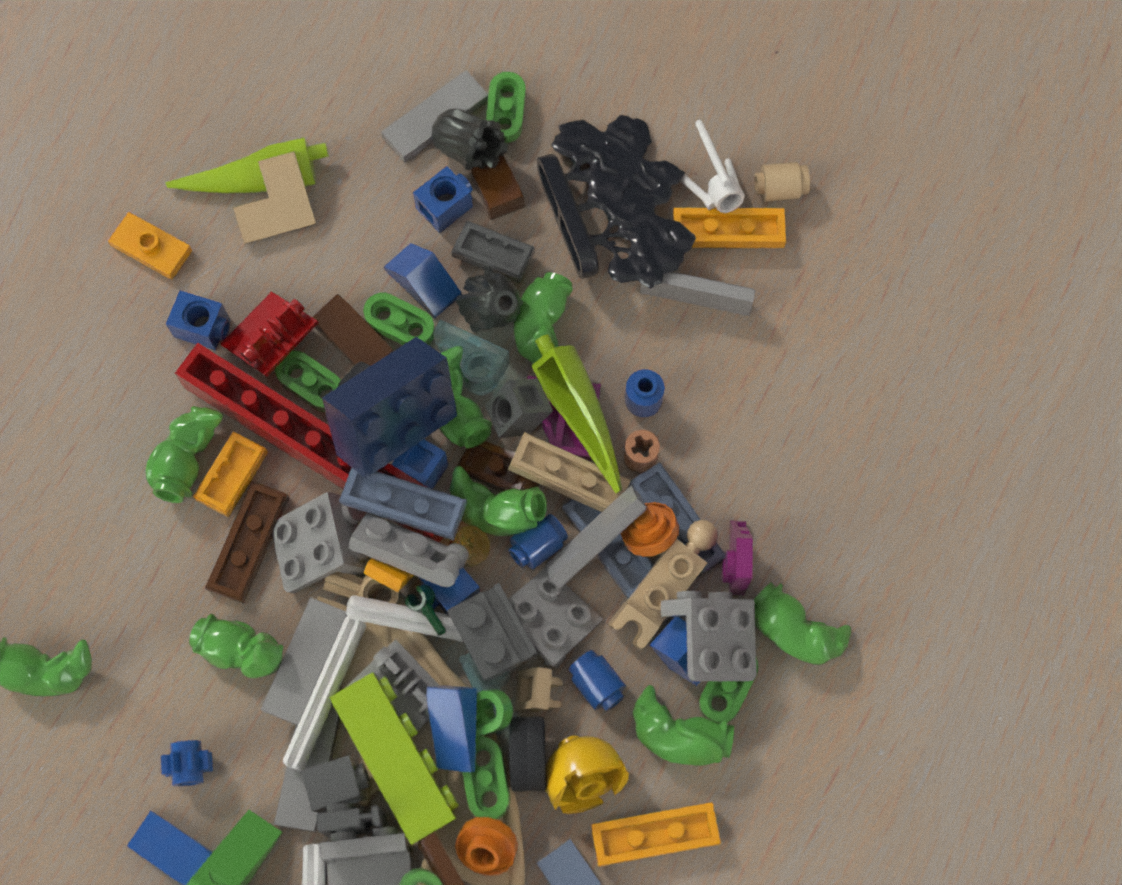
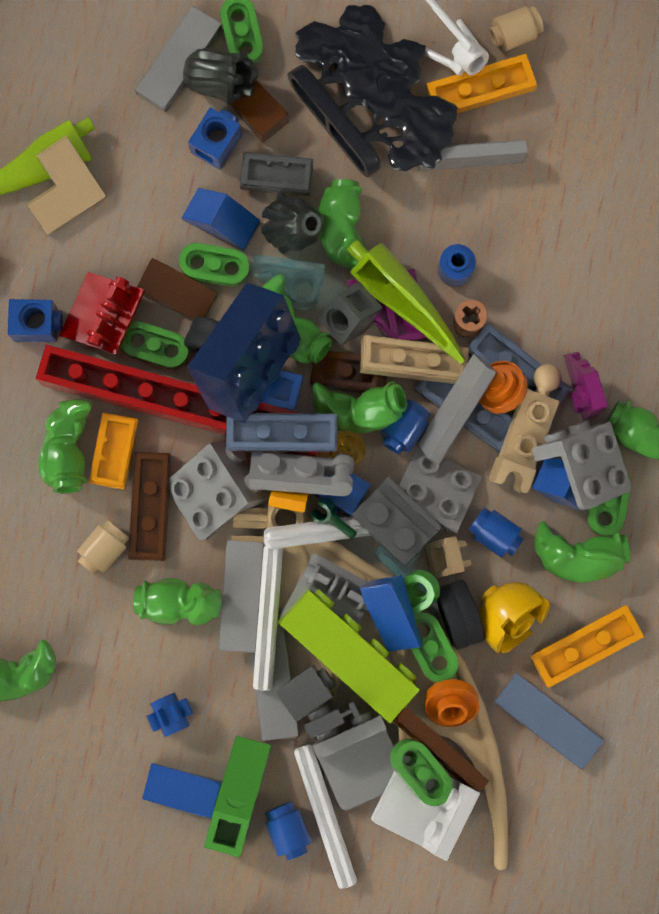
camera: 20 degrees left, 10 degrees up
none -> tan brick [77,520,129,575]

